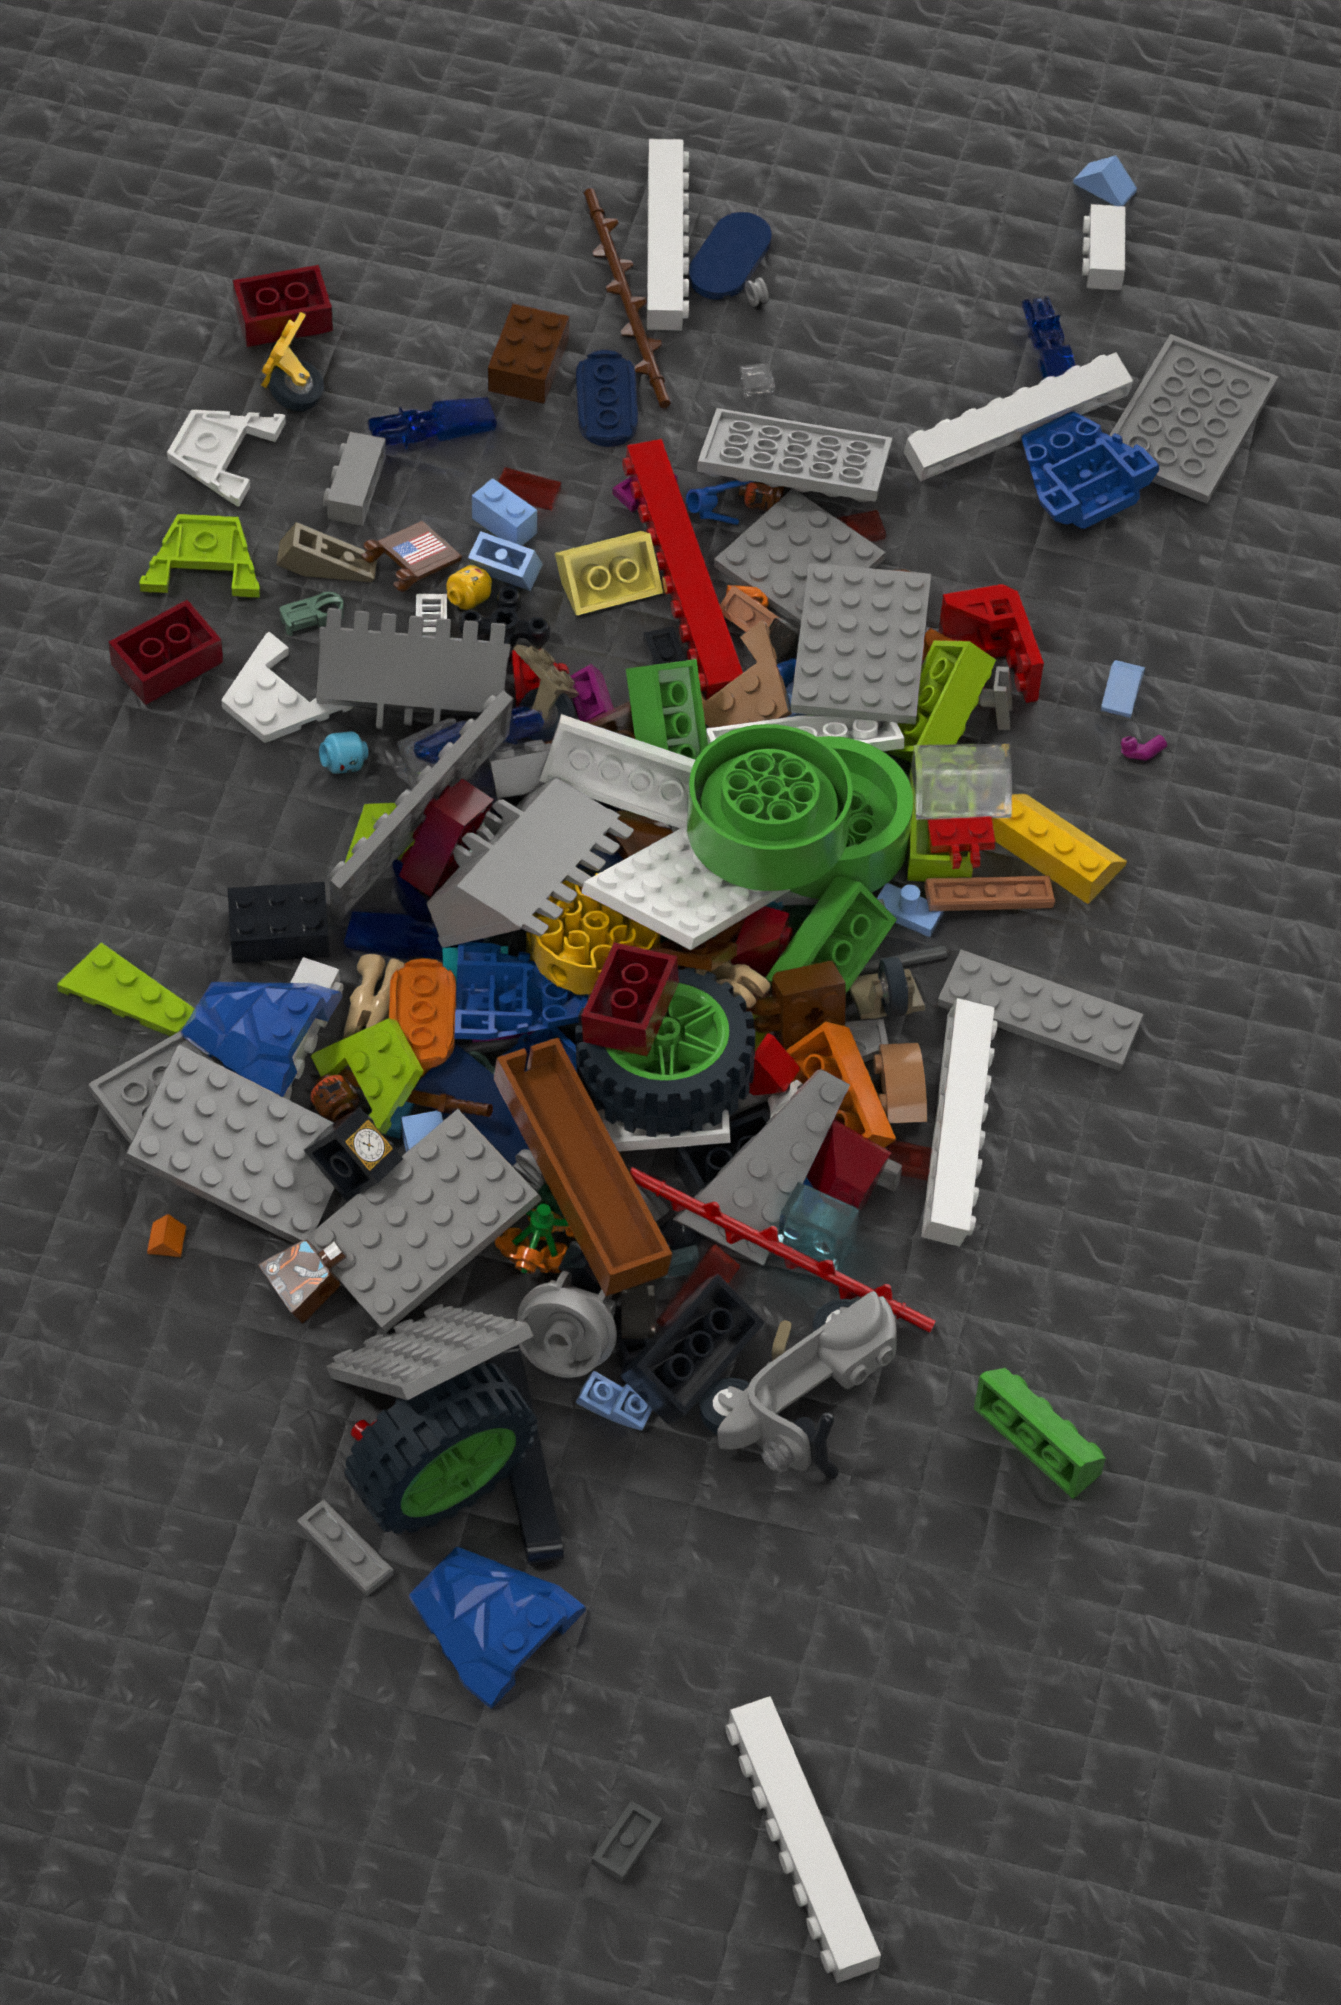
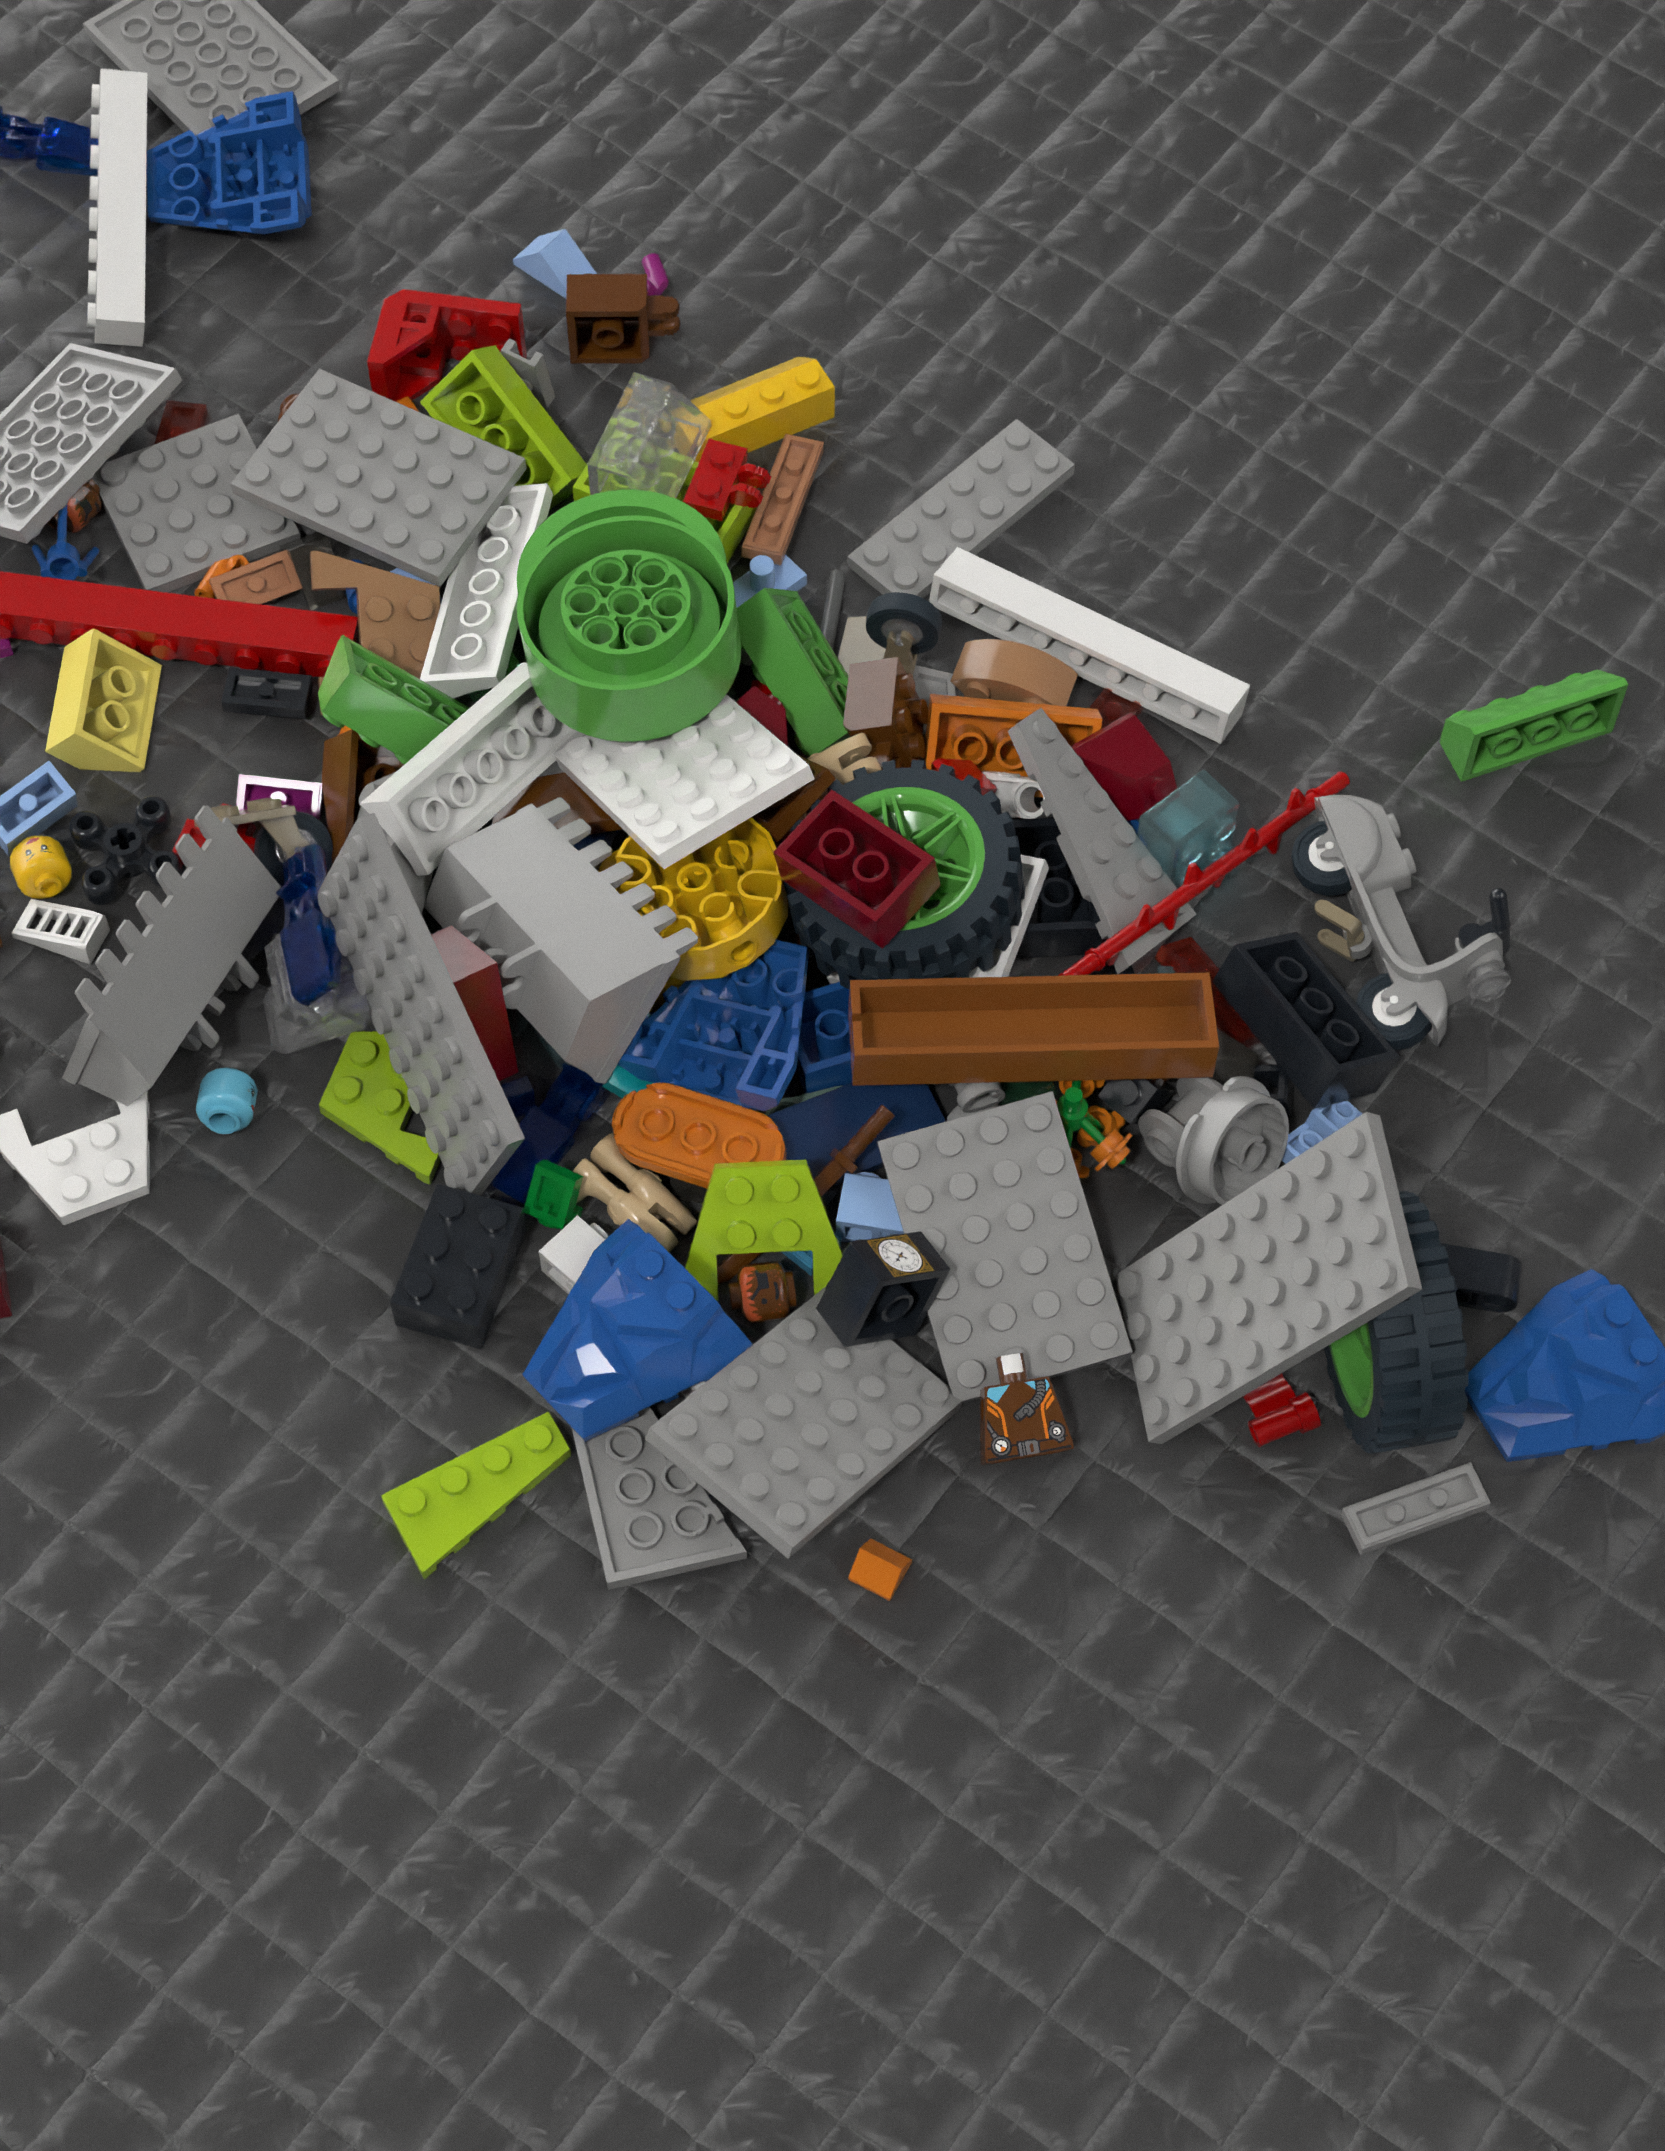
camera: 65 degrees left, 5 degrees up
none -> green bracket [524,1159,584,1229]
none -> reddish brown hinge [566,273,680,364]

